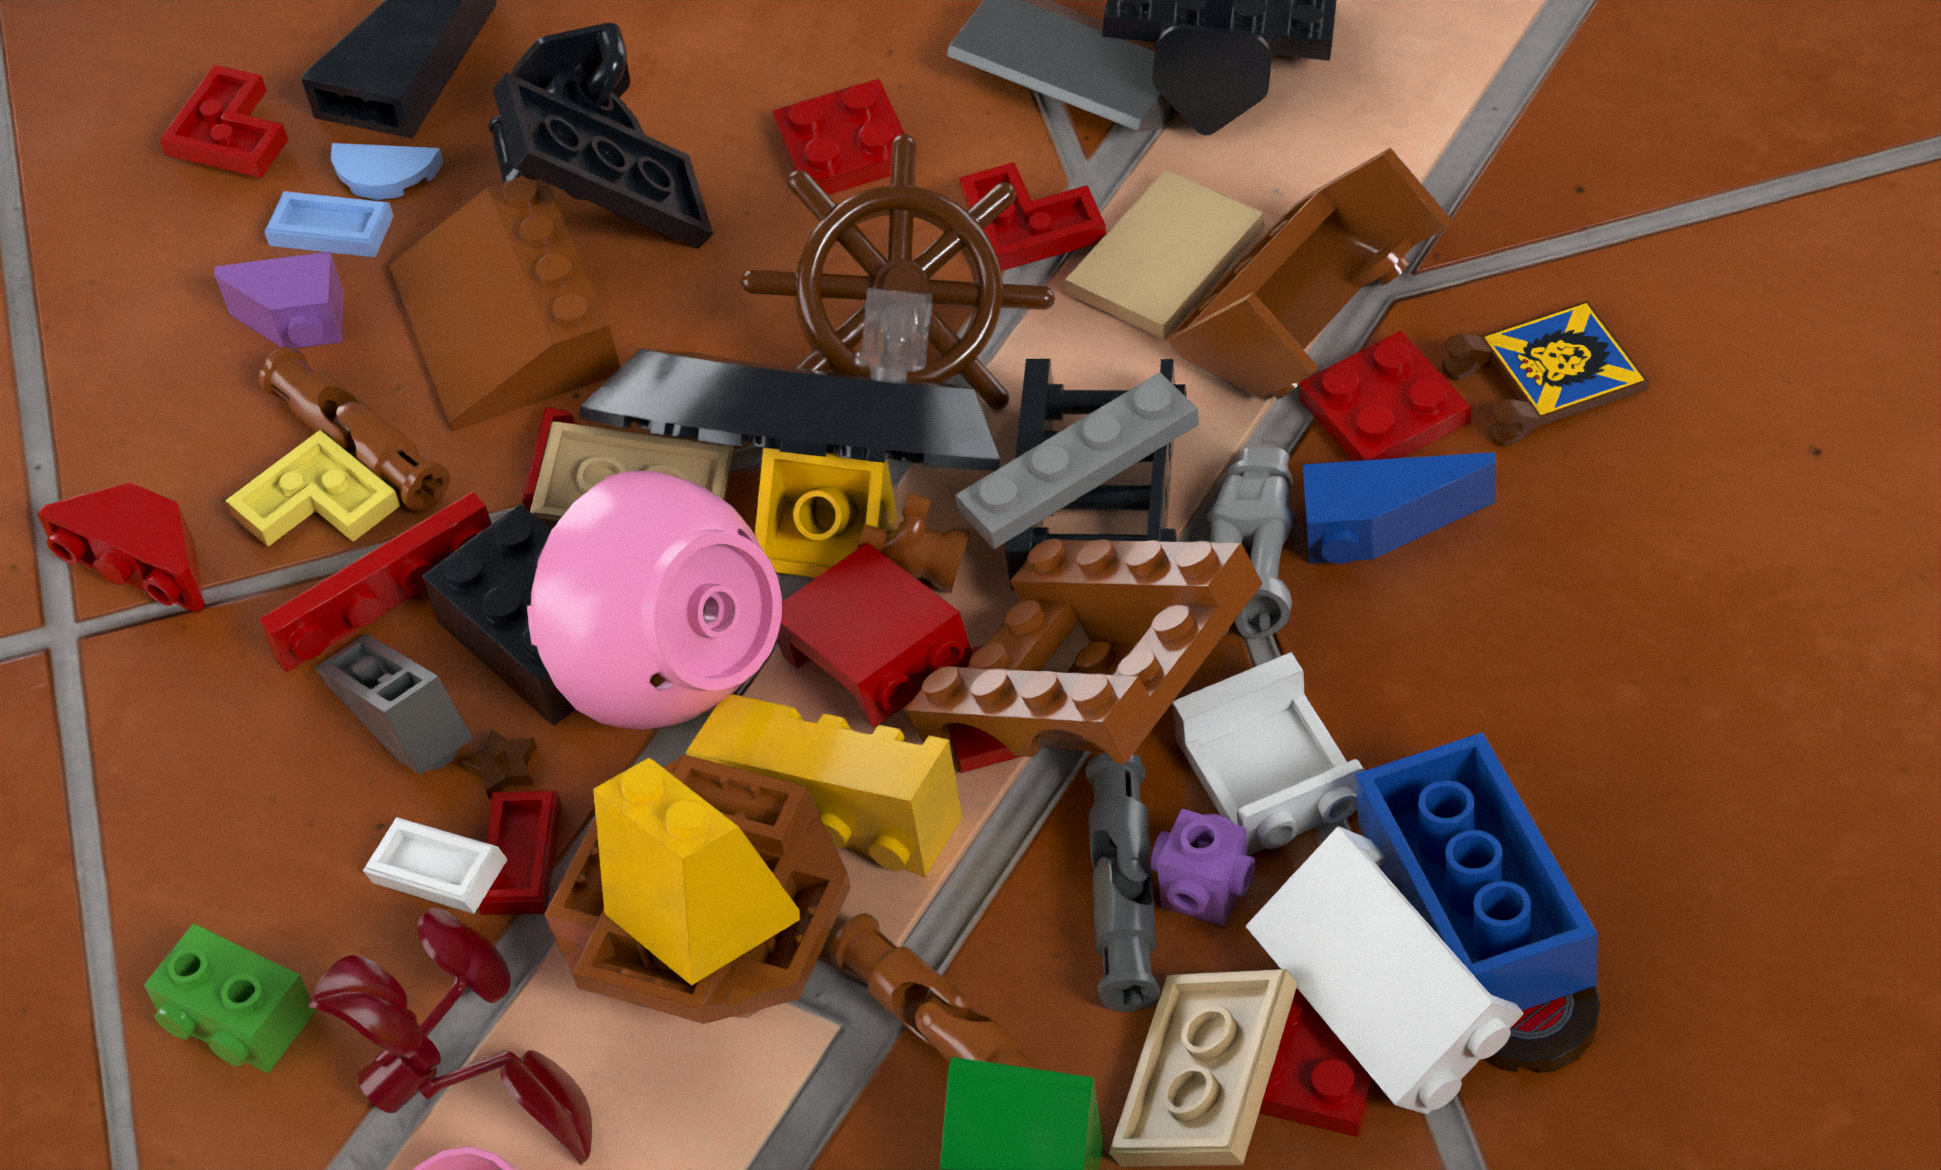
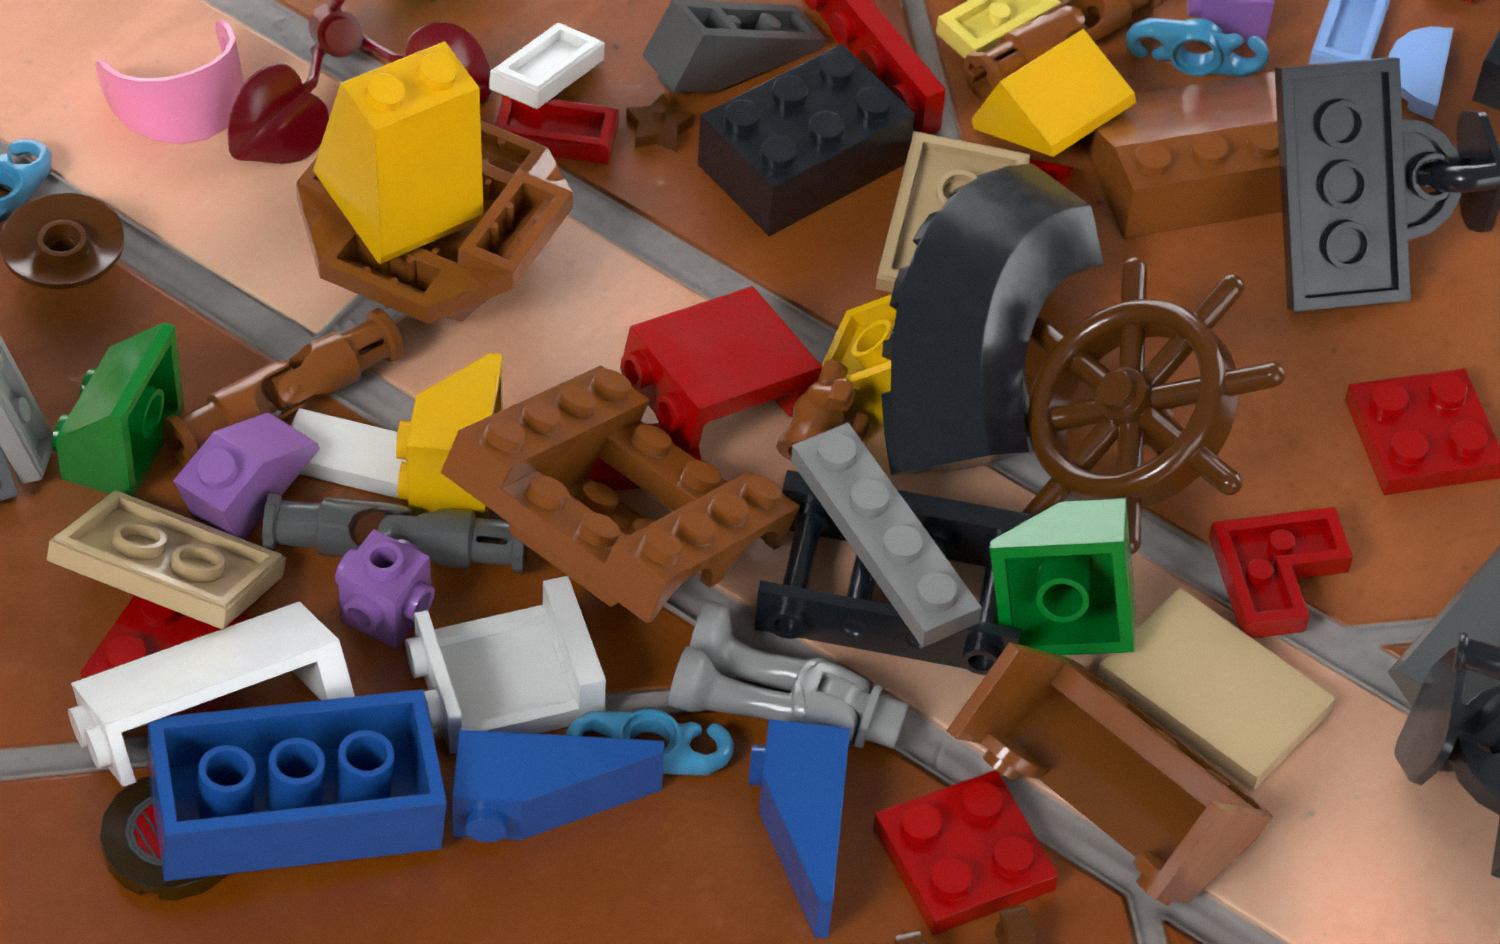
camera: 85 degrees right, 0 degrees up
bright pink piece [527,470,782,730] -> none
yellow wedge [686,694,963,878] -> none
clear bracket [855,288,932,381] -> none
none -> medium lavender slope [173,412,320,540]
none -> white tile [291,408,407,498]
none -> yellow slope [396,353,503,519]
none -> blue slope [452,729,665,842]
none -> dark azure piece [565,709,734,776]
none -> yellow slope [971,29,1136,157]
none -> green slope [990,498,1136,655]
none -> dark azure piece [1125,18,1270,77]

